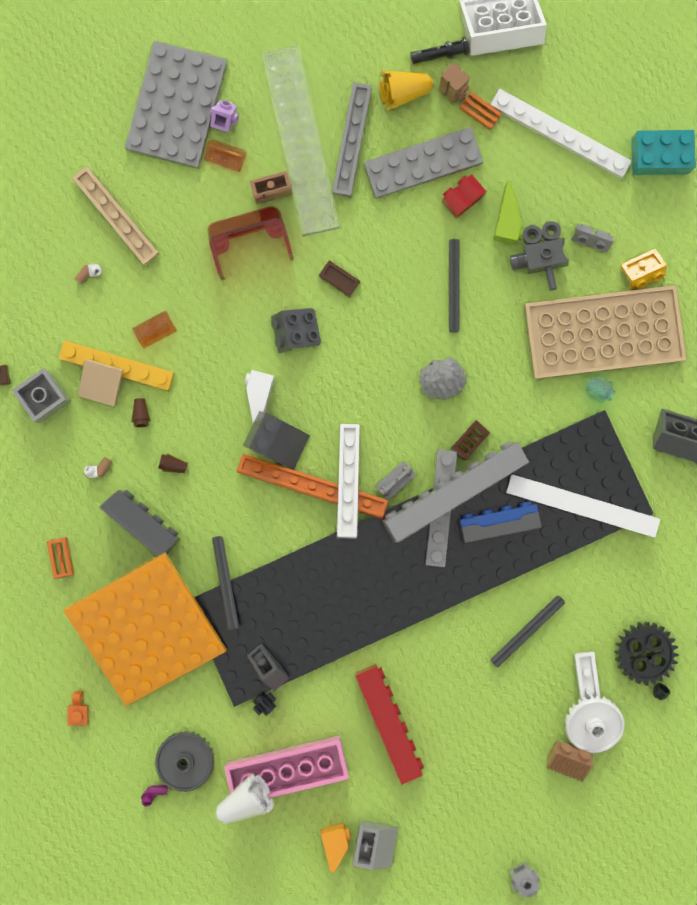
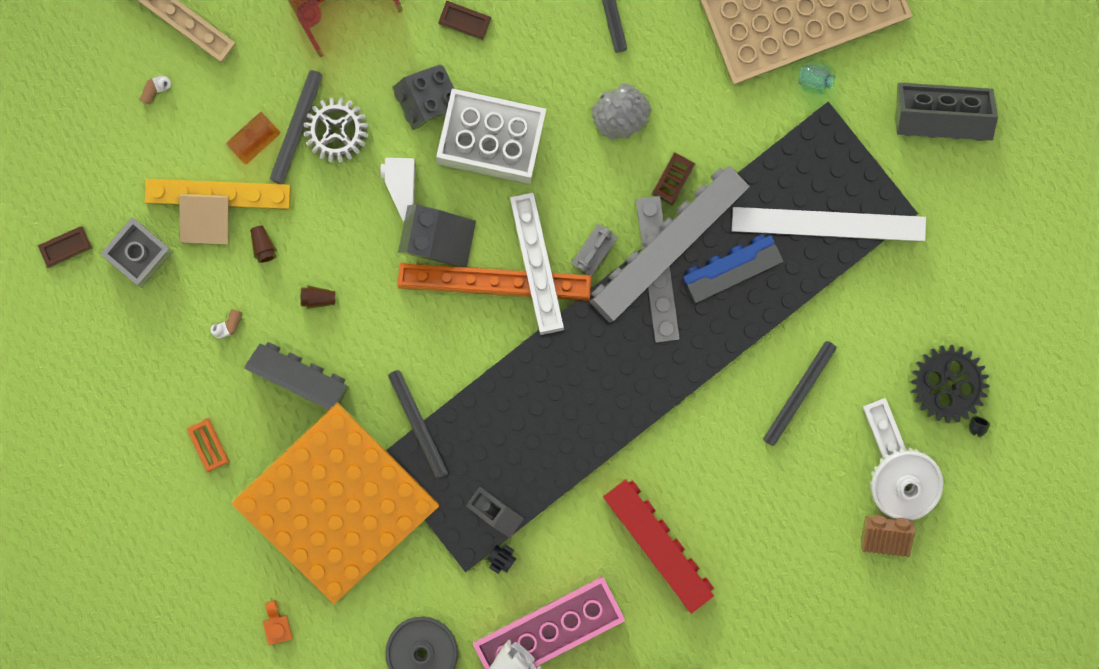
camera: 15 degrees left, 0 degrees up
none -> dark grey axle [270,70,323,184]
none -> white gear [304,98,369,163]
none -> white slope [436,89,546,184]

